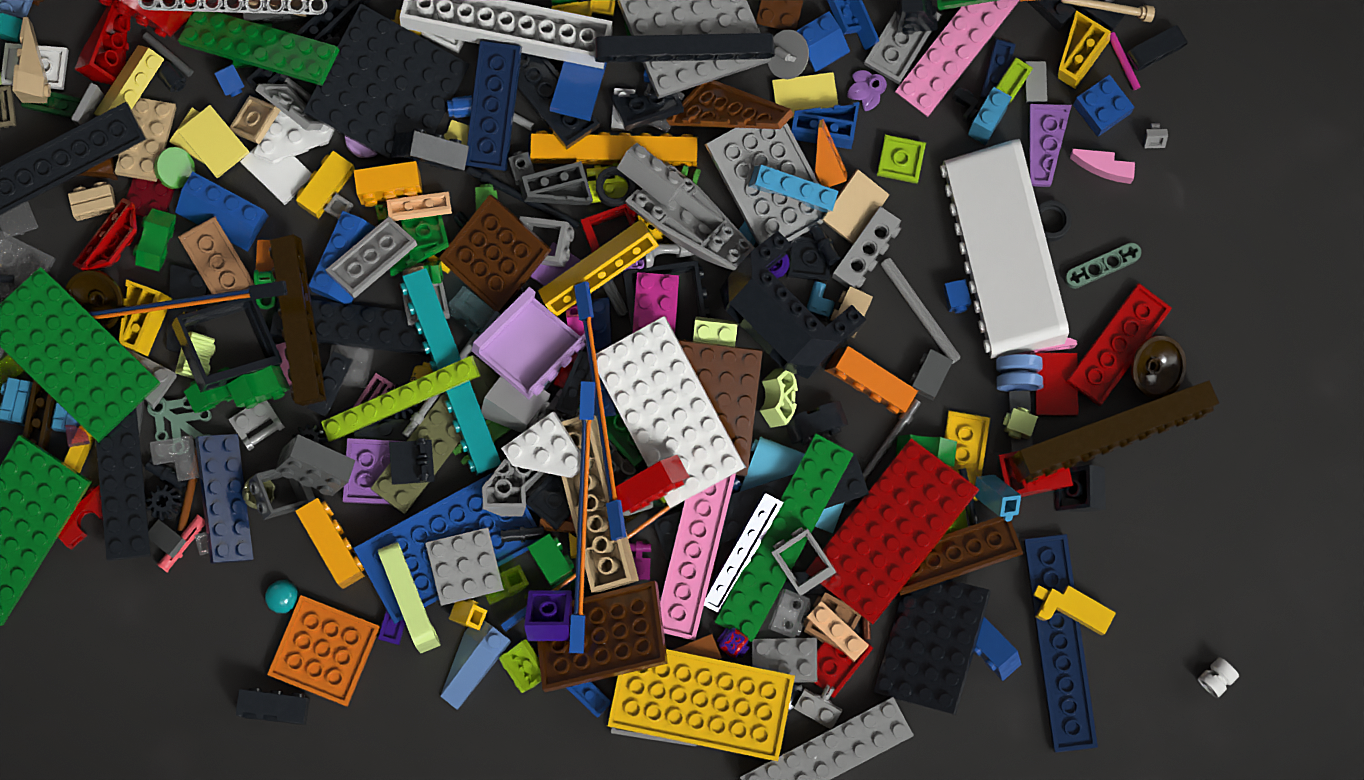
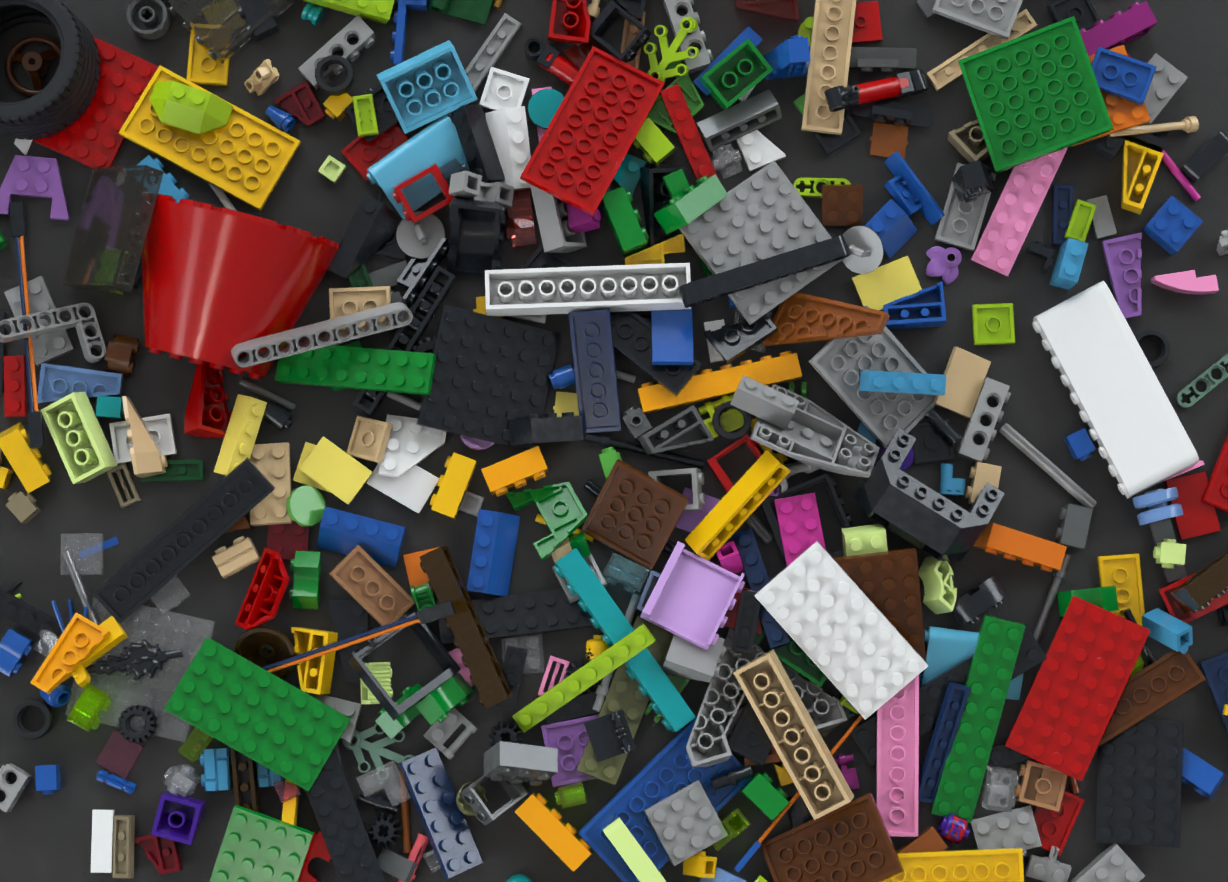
camera: 15 degrees left, 5 degrees up
light grey tile [72,83,105,127] -> none
blue brick [214,64,244,97] -> none
light grey wing [256,84,324,131] -> none
light grey plate [326,217,417,299] -> none
light nougat plate [387,192,452,221] -> none
white plate [501,412,581,478] -> none
dark purple slope [524,590,572,641] -> none
piece [569,381,595,654] -> none
piece [574,281,626,541] -> none
red brick [615,454,689,513] -> none
light grey window [772,527,836,596] -> none
light nougat plate [807,601,869,662] -> none
orange slope [814,119,847,188] -> none
none -> clear neon green brick [555,781,587,809]

